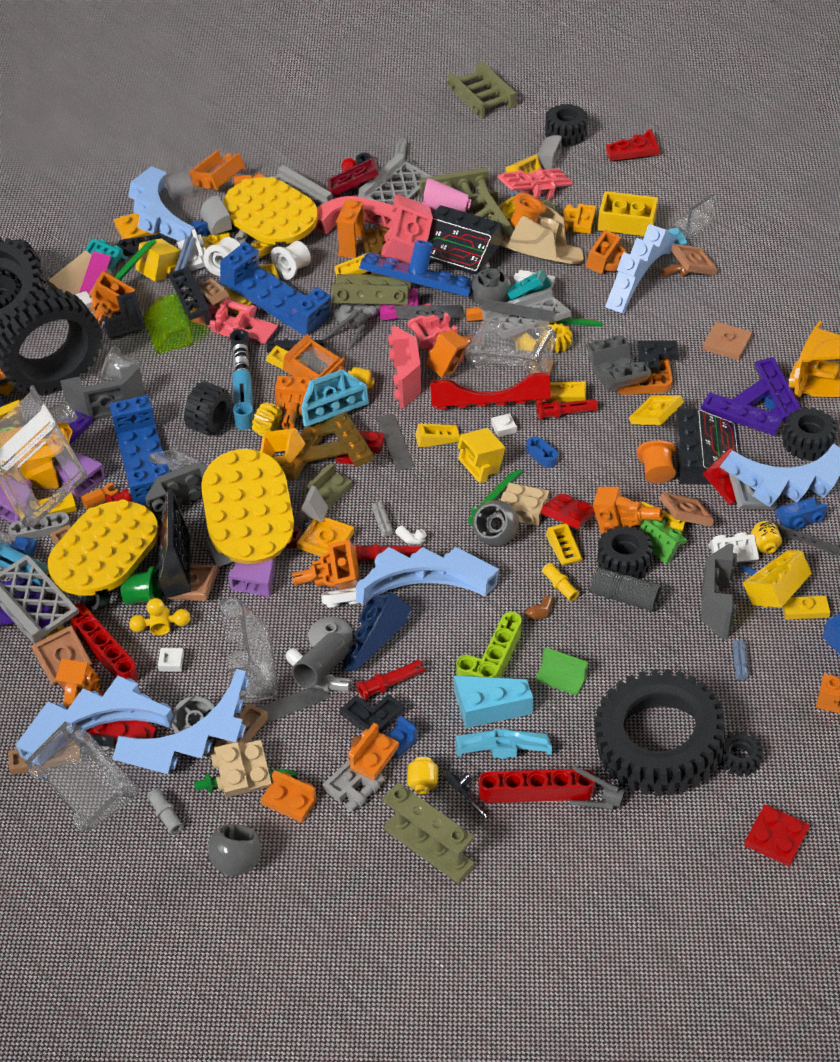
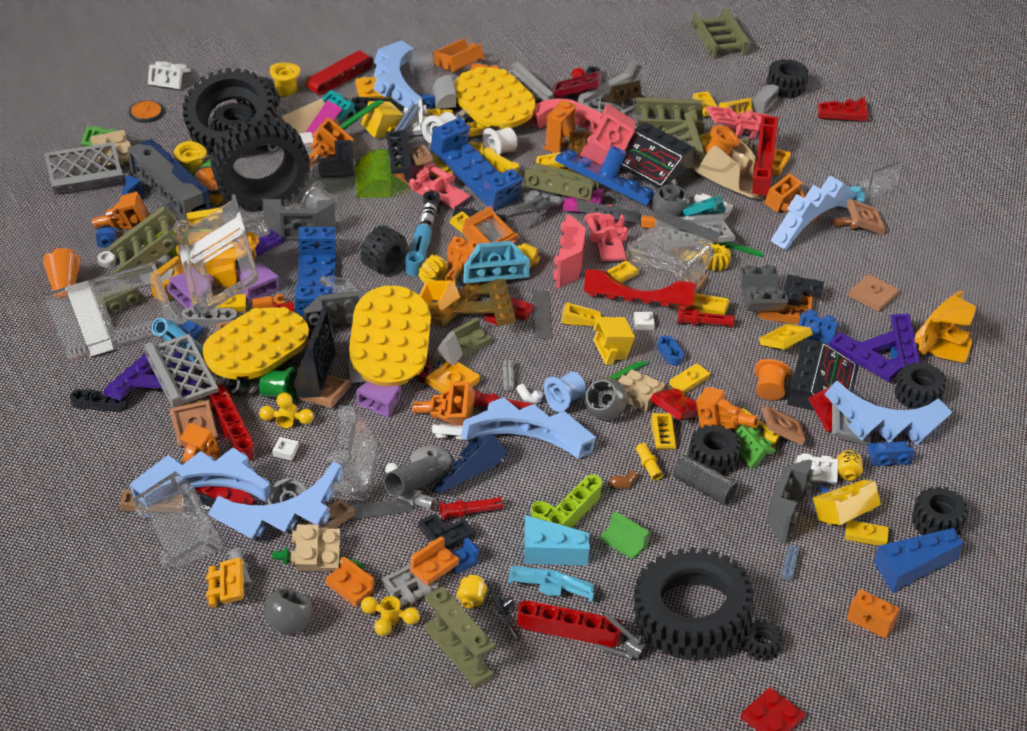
camera: 10 degrees right, 5 degrees down
bright pink cone [422,178,471,214] -> none
orange brick [426,329,480,378] -> none
yellow brick [598,191,658,236] -> none
flat silver sticker [760,518,840,556] -> none
none -> light orange plate [206,557,244,608]
none -> yellow piece [270,63,301,97]
none -> red beam [306,50,374,96]
none -> yellow piece [361,596,420,636]
none -> yellow plate [484,147,519,174]
none -> light blue piece [544,371,586,412]
none -> dark brown bracket [604,80,642,103]
none -> yellow plate [607,260,638,283]
none -> yellow plate [669,363,711,394]
none -> yellow plate [693,91,718,117]
none -> red arch [752,115,778,195]
none -> blue bracket [798,309,840,344]

